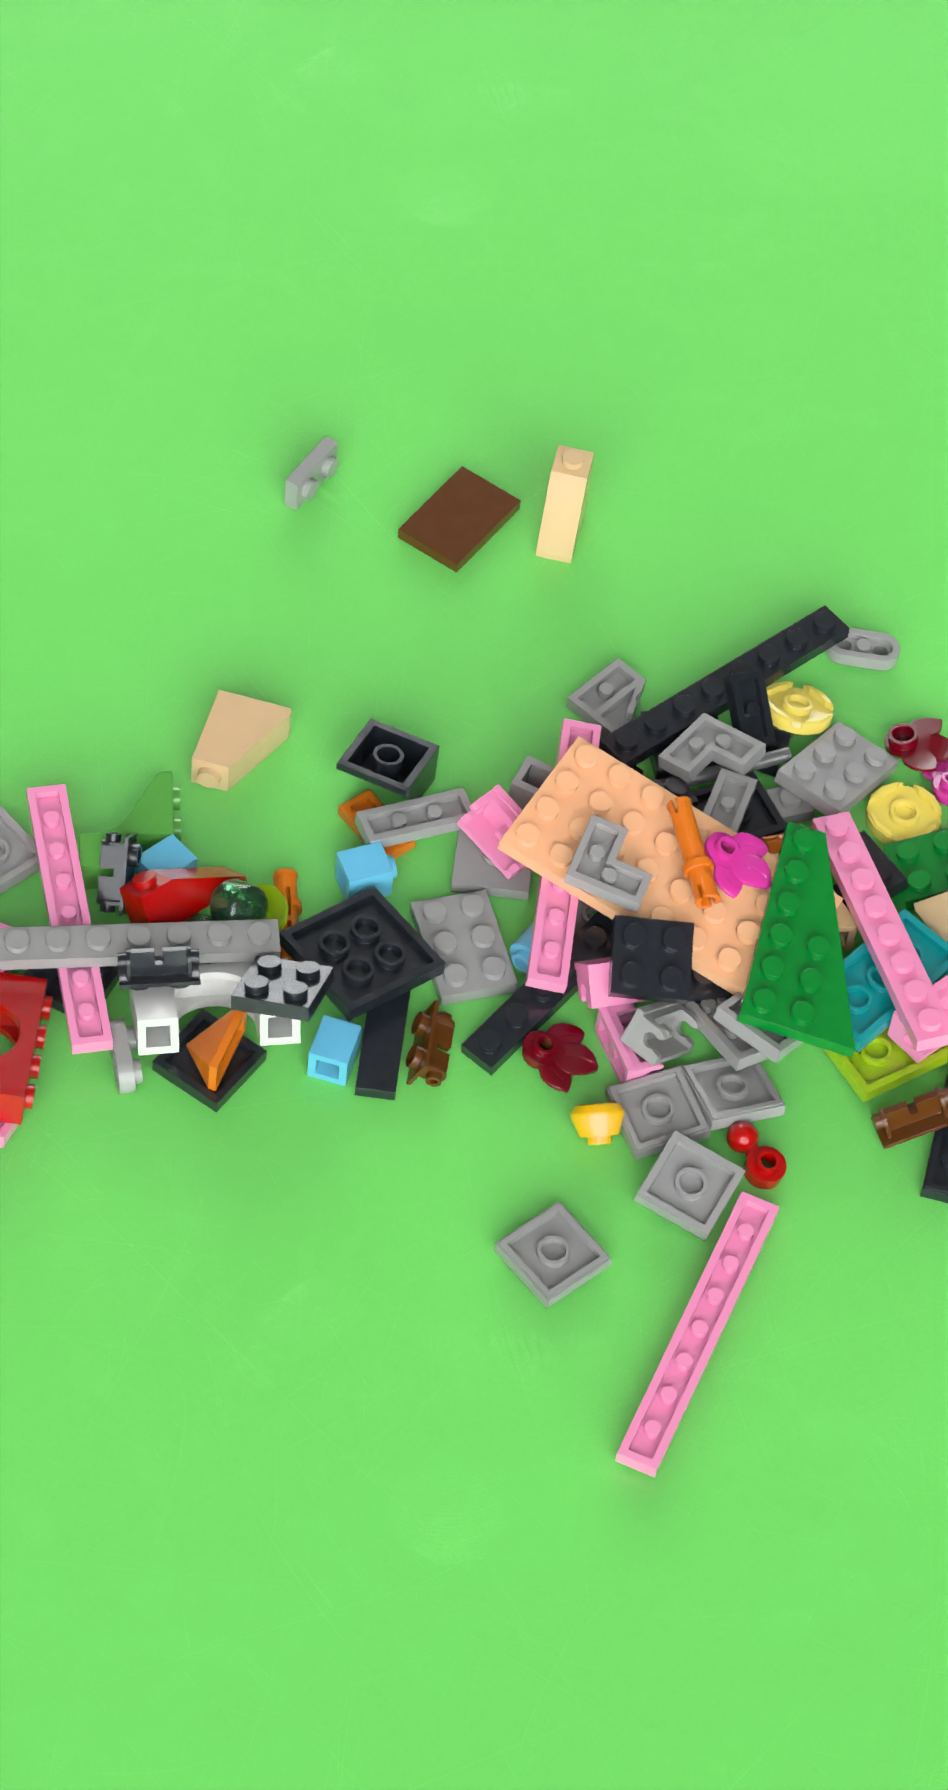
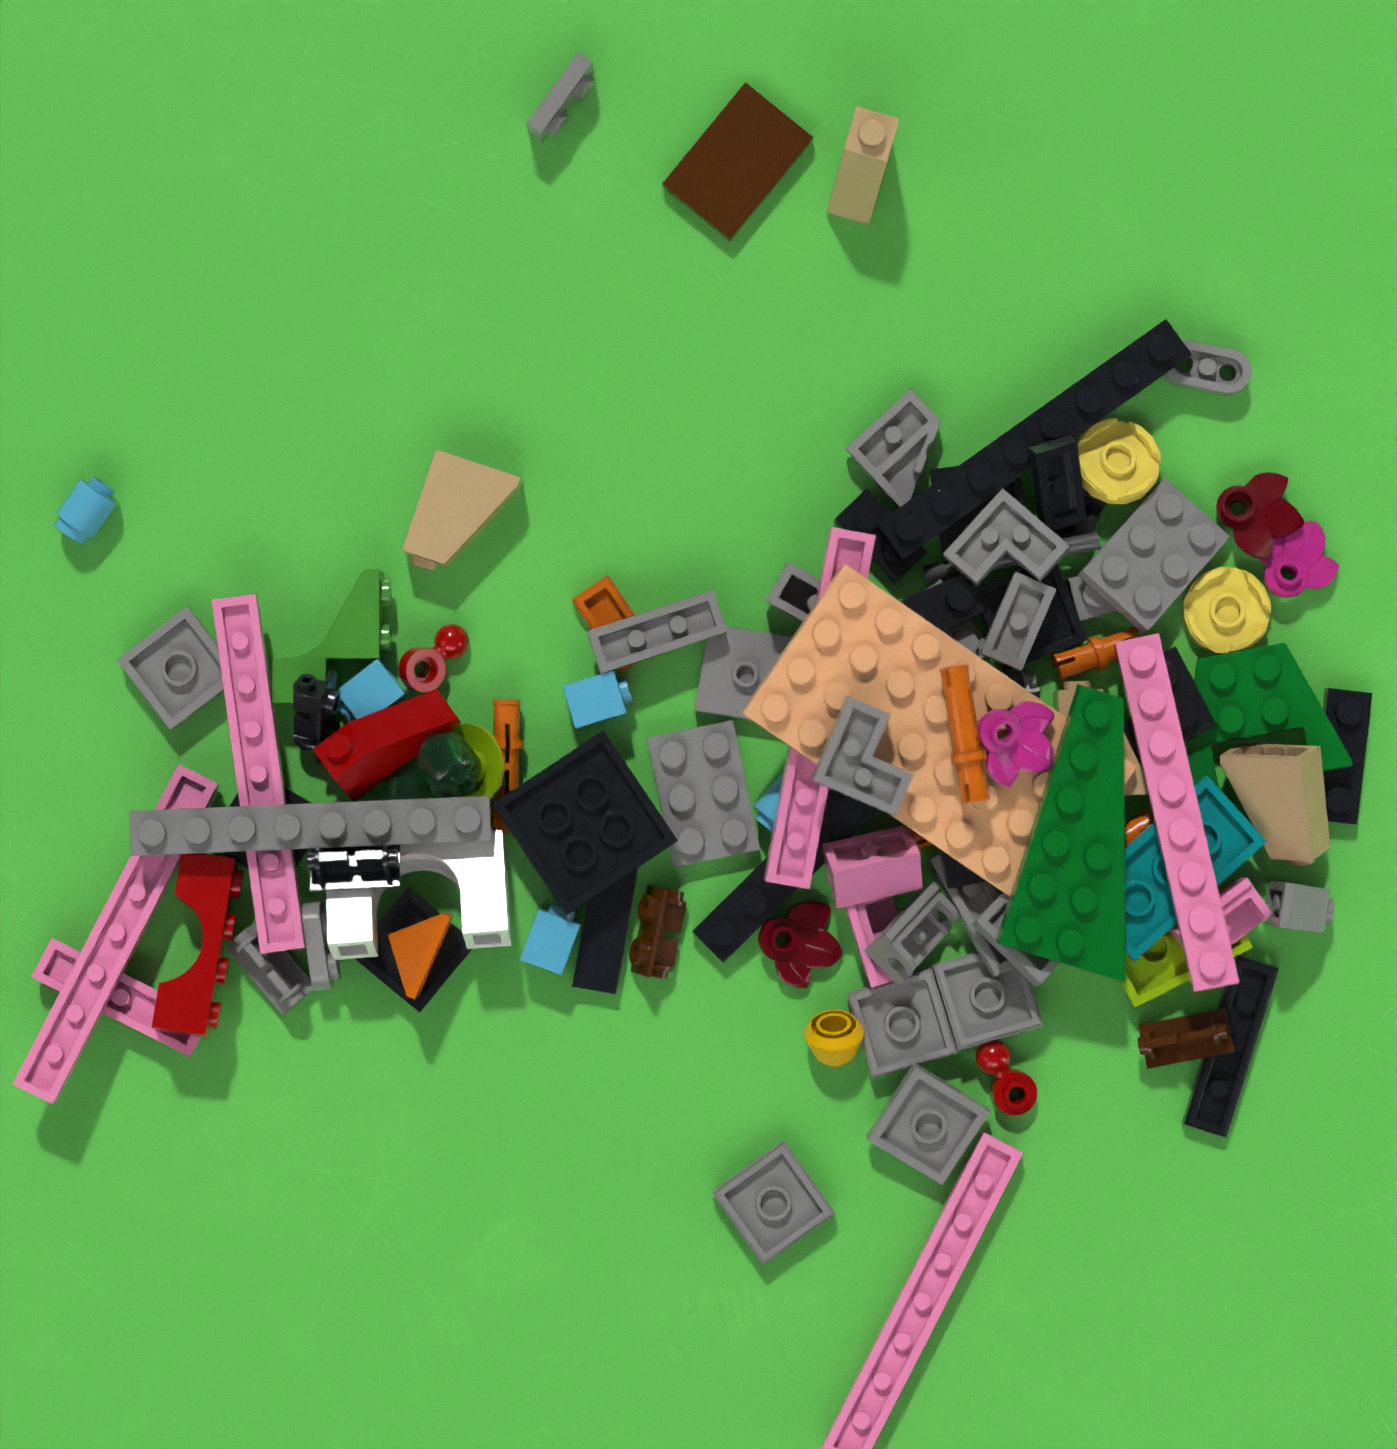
camera: 10 degrees right, 35 degrees up
plate [231,955,334,1022] -> none
black slope [336,719,440,799] -> none
bright pink hinge [457,784,526,880] -> none
black plate [608,915,694,1004] -> none
none -> light grey hinge [226,923,313,1015]
none -> red plate [398,624,469,692]

